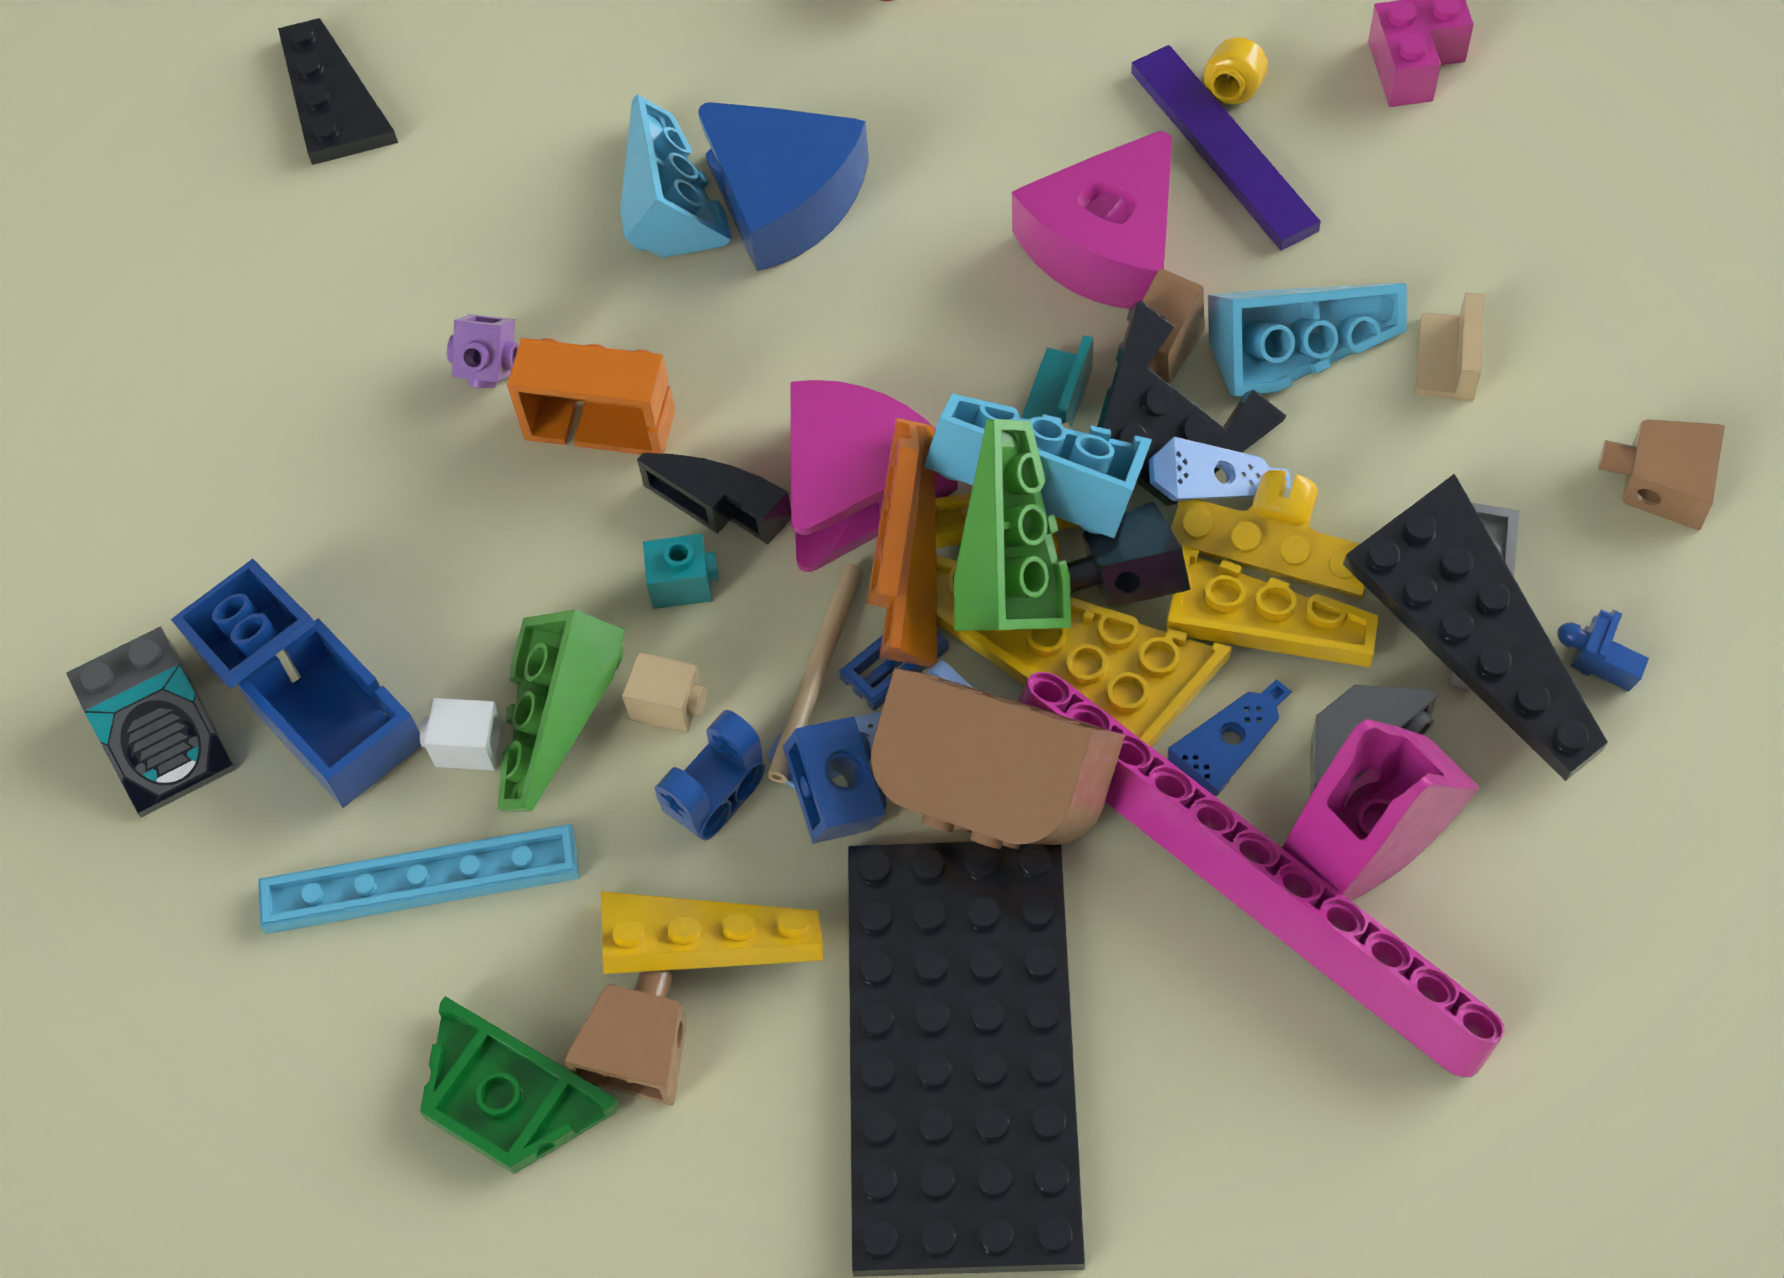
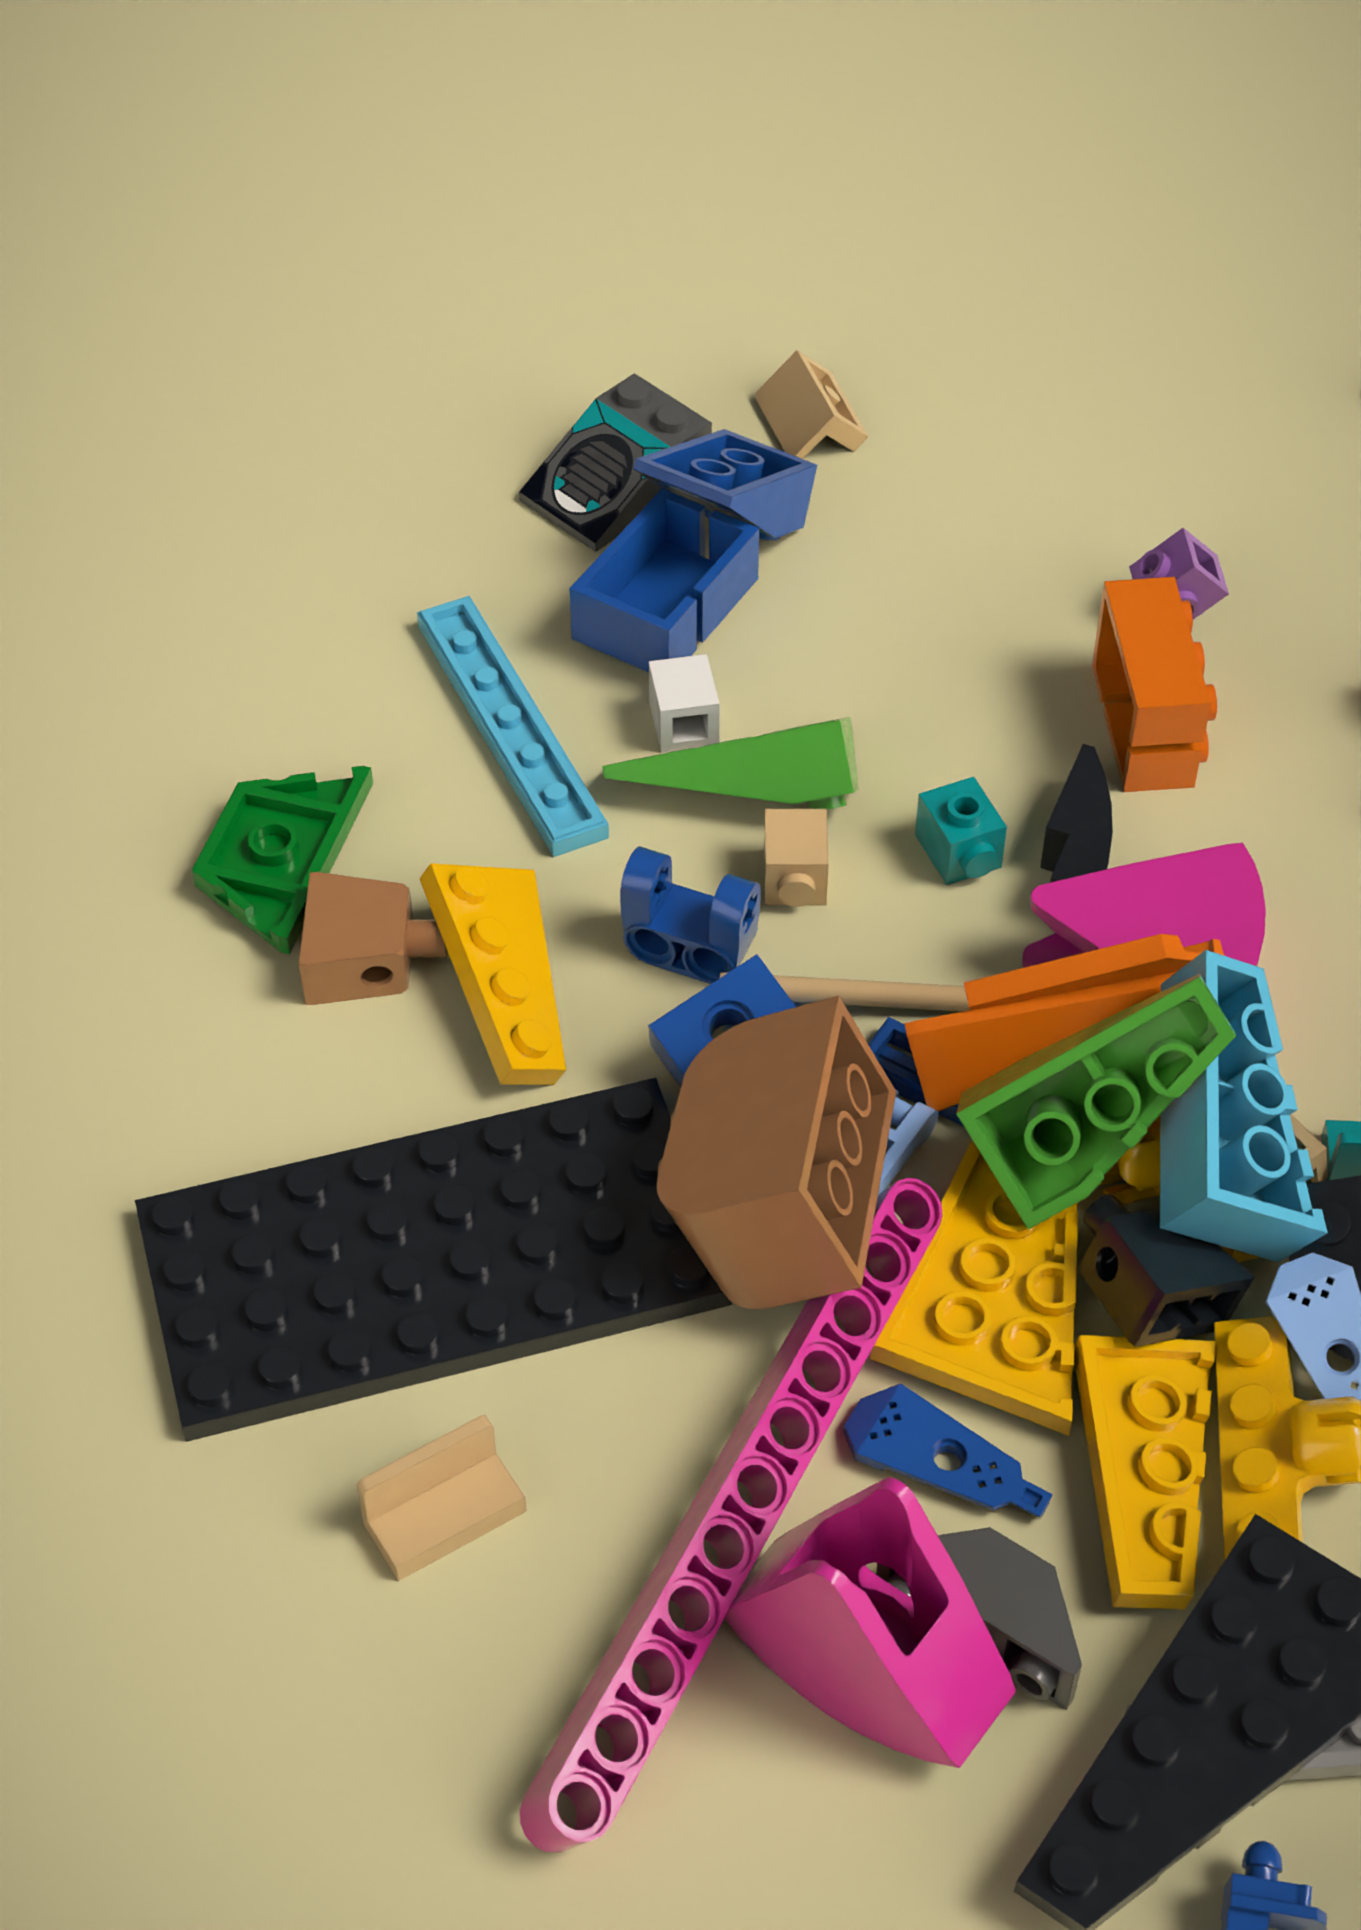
camera: 70 degrees right, 10 degrees down
none -> tan panel [357,1415,527,1581]
none -> tan panel [755,350,868,459]

